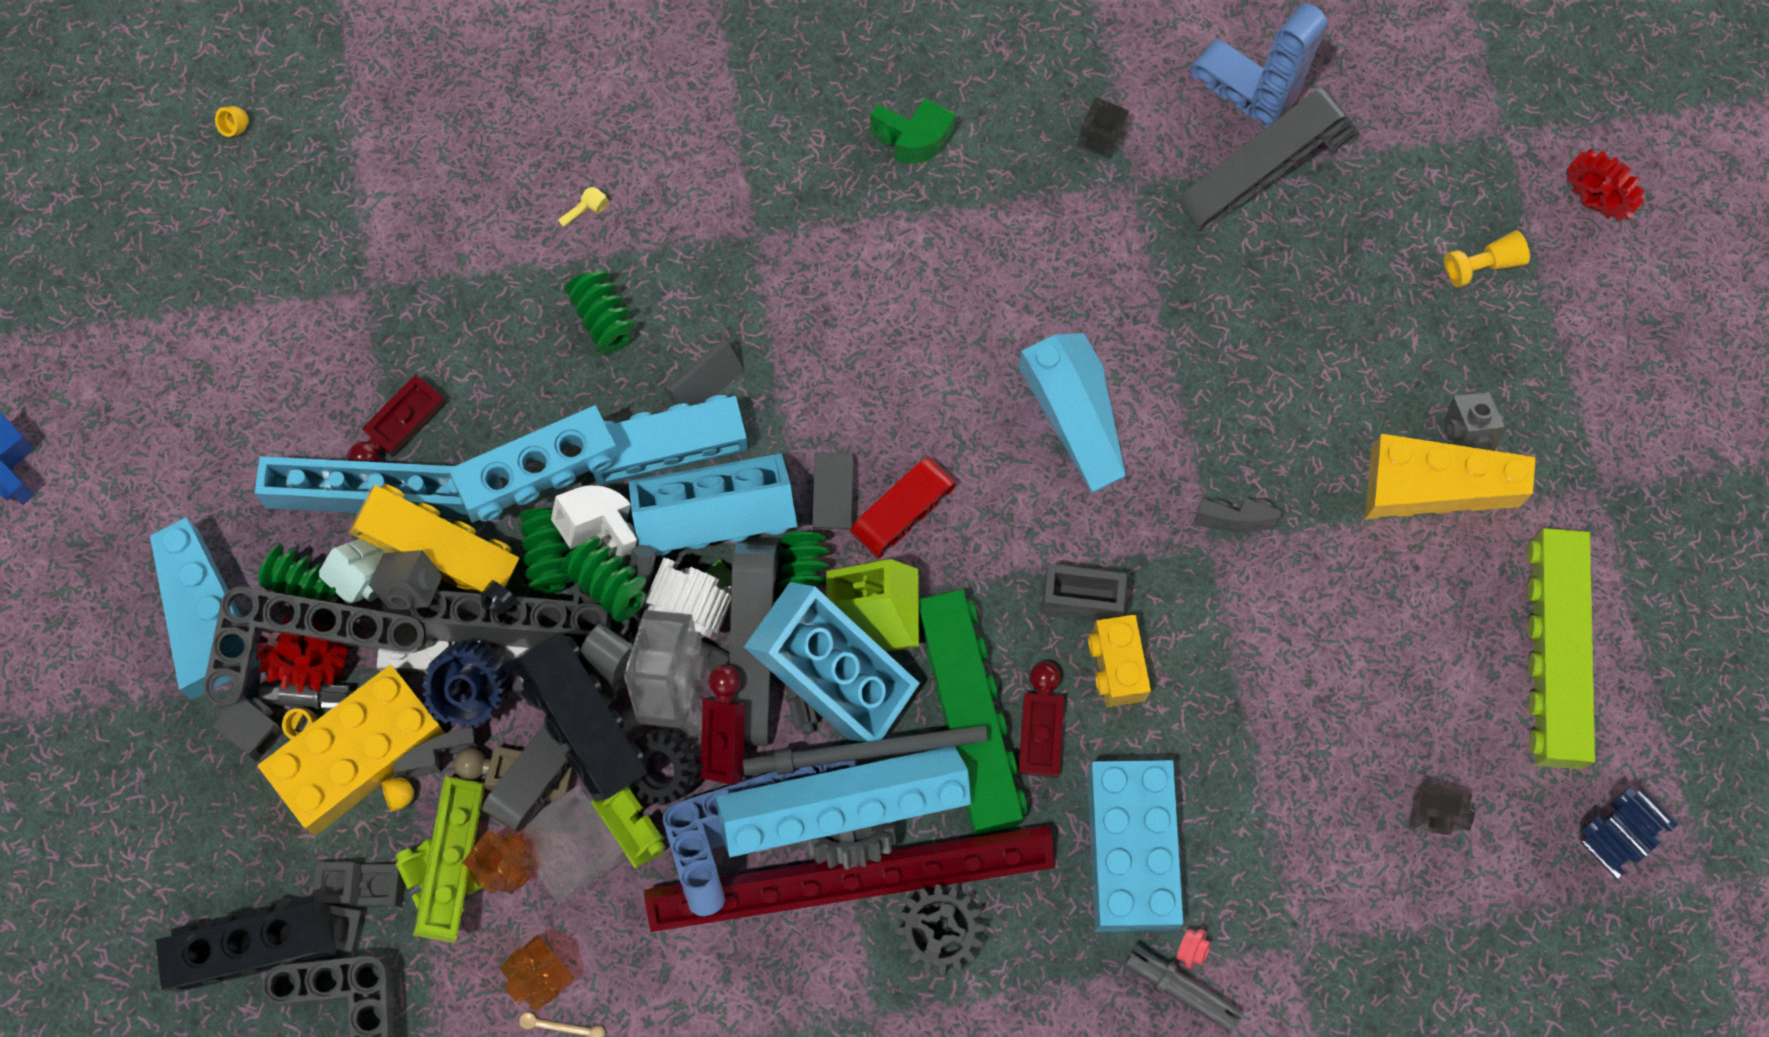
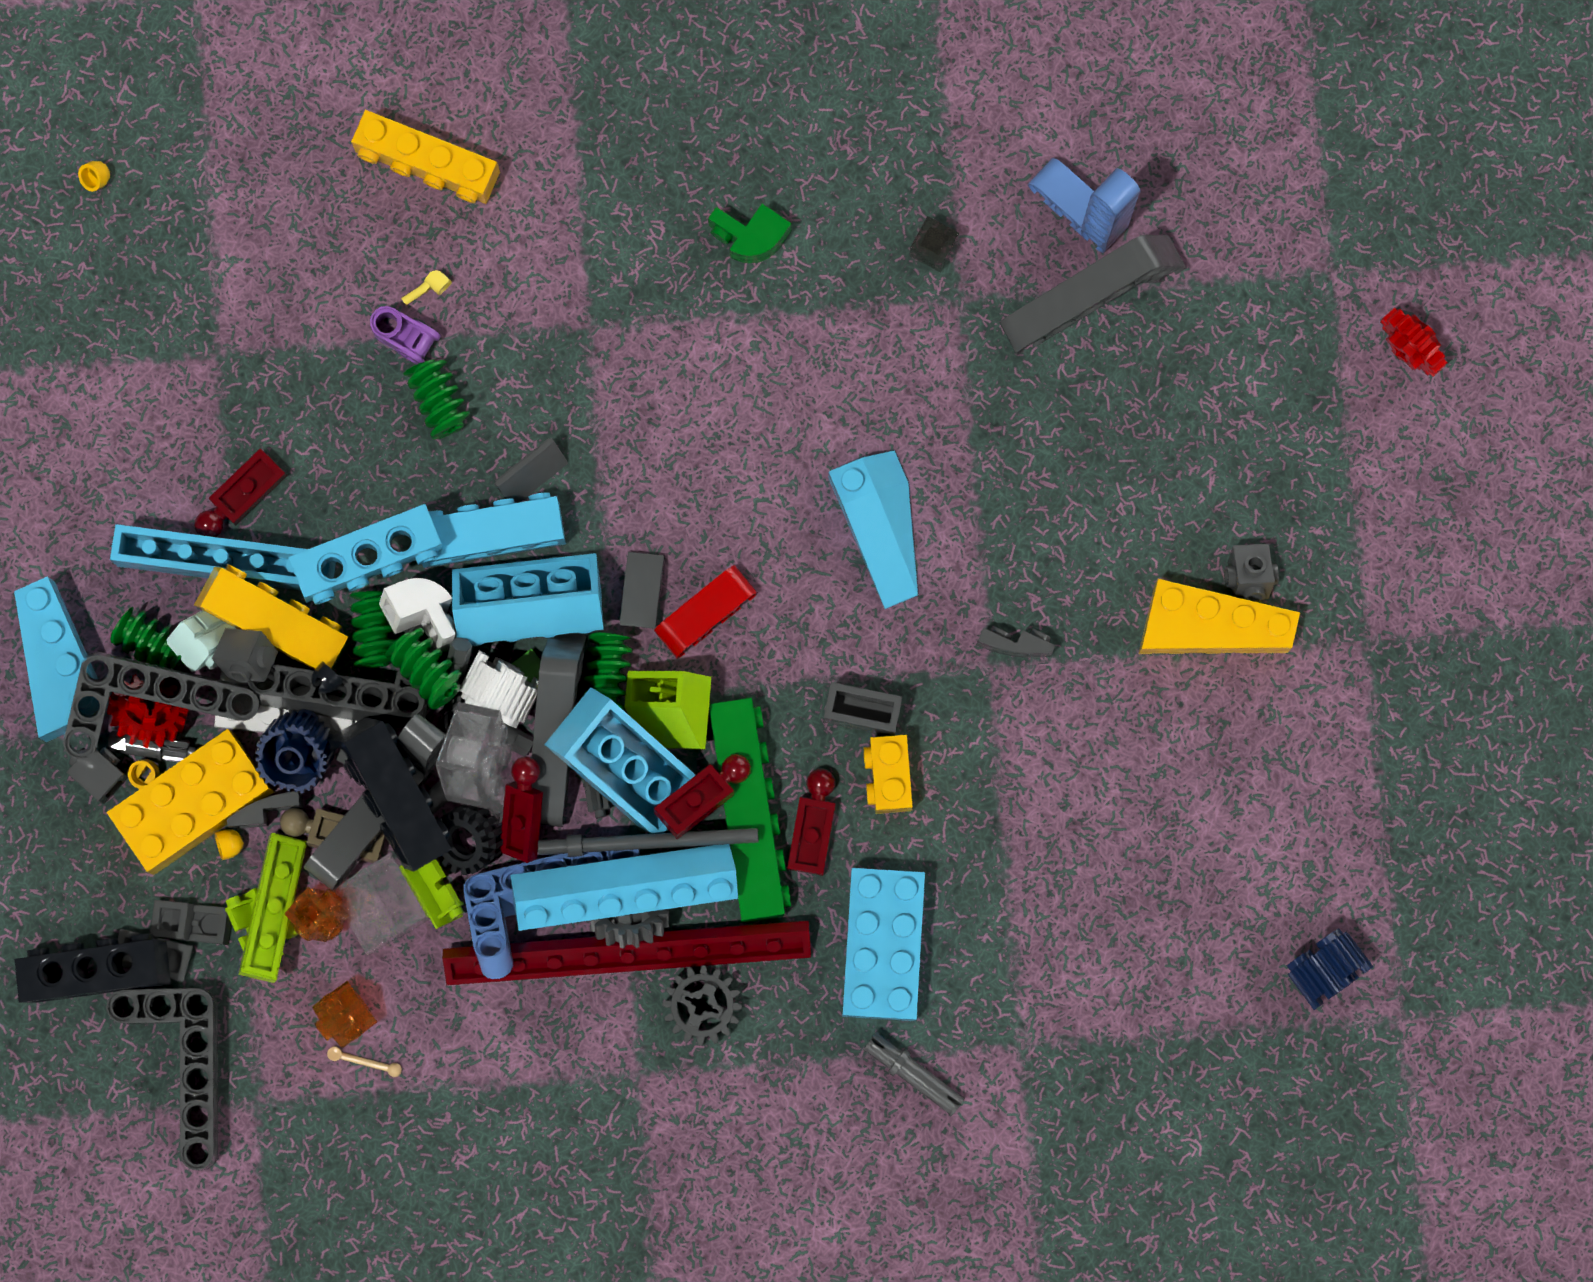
camera: 10 degrees right, 10 degrees up
coral plate [1177,929,1211,970] -> none
clear smoke brick [1408,782,1475,835] -> none
yellow piece [1444,230,1530,288] -> none
lime brick [1526,528,1595,769] -> none
none -> yellow brick [351,110,500,204]
none -> medium lavender piece [370,306,441,365]
none -> dark red plate [654,754,751,839]

